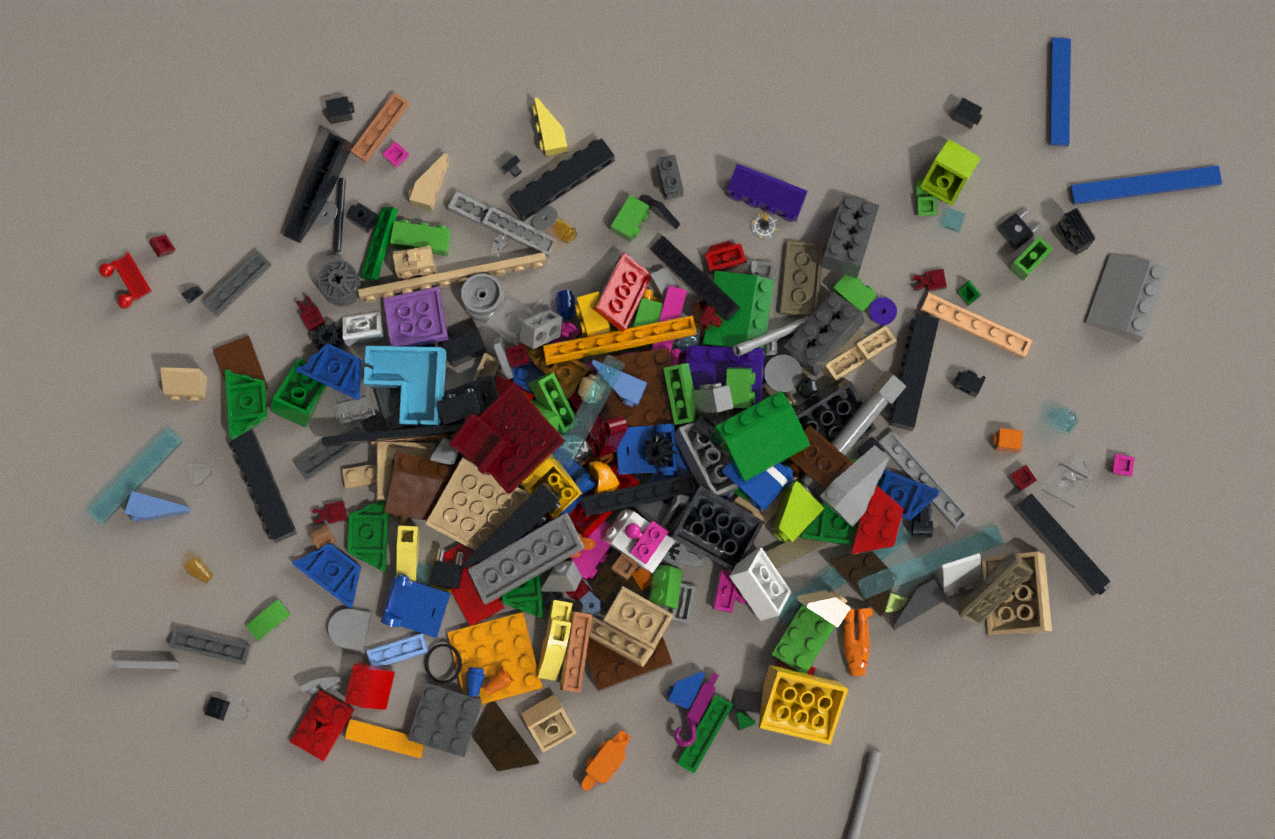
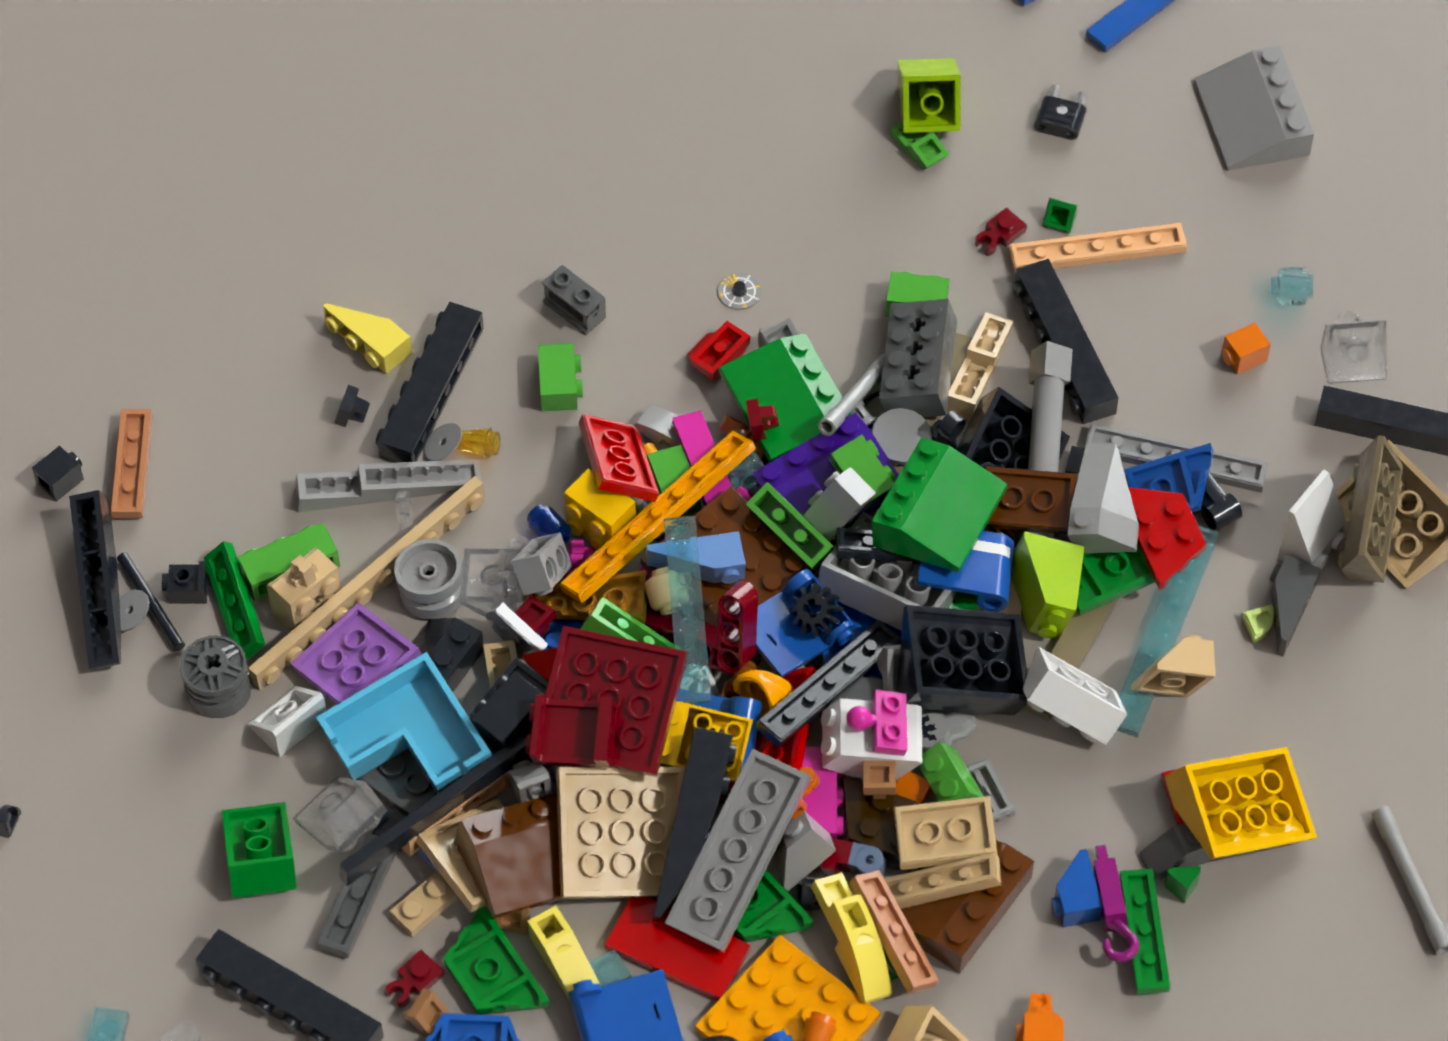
camera: 35 degrees left, 20 degrees down
tan slope [161,367,207,402] -> none
dark grey plate [203,250,272,317] -> none
reddish brown tile [213,335,269,390] -> none
green wing [225,369,268,440] -> none
blue wing [296,343,362,401] -> none
dark red plate [297,296,325,332] -> none
black gear [312,322,345,350] -> none
dark pink plate [382,141,409,168] -> none
tan slope [408,153,450,211] -> none
black piece [429,548,464,590] -> none
black tile [639,196,680,229] -> none
black tile [650,236,741,322] -> none
dark pink plate [712,570,748,613] -> none
dark purple slope [727,164,807,222] -> none
bright green plate [771,605,835,674] -> none
dark tan tile [779,240,824,317] -> none
dark grey brick [821,194,879,278] -> none
dark brown wing [828,551,896,617] -> none
orange piece [843,609,874,676] -> none
clear light blue tile [857,525,1004,600] -> none
dark purple piece [869,297,897,325] -> none
clear light blue tile [941,208,966,233] -> none
black brick [952,98,983,129] -> none
black brick [954,371,986,398] -> none
dark red plate [1009,465,1037,492] -> none
bright green brick [1010,236,1053,281] -> none
black brick [1057,207,1095,255] -> none
dark pink plate [1111,454,1135,477] -> none

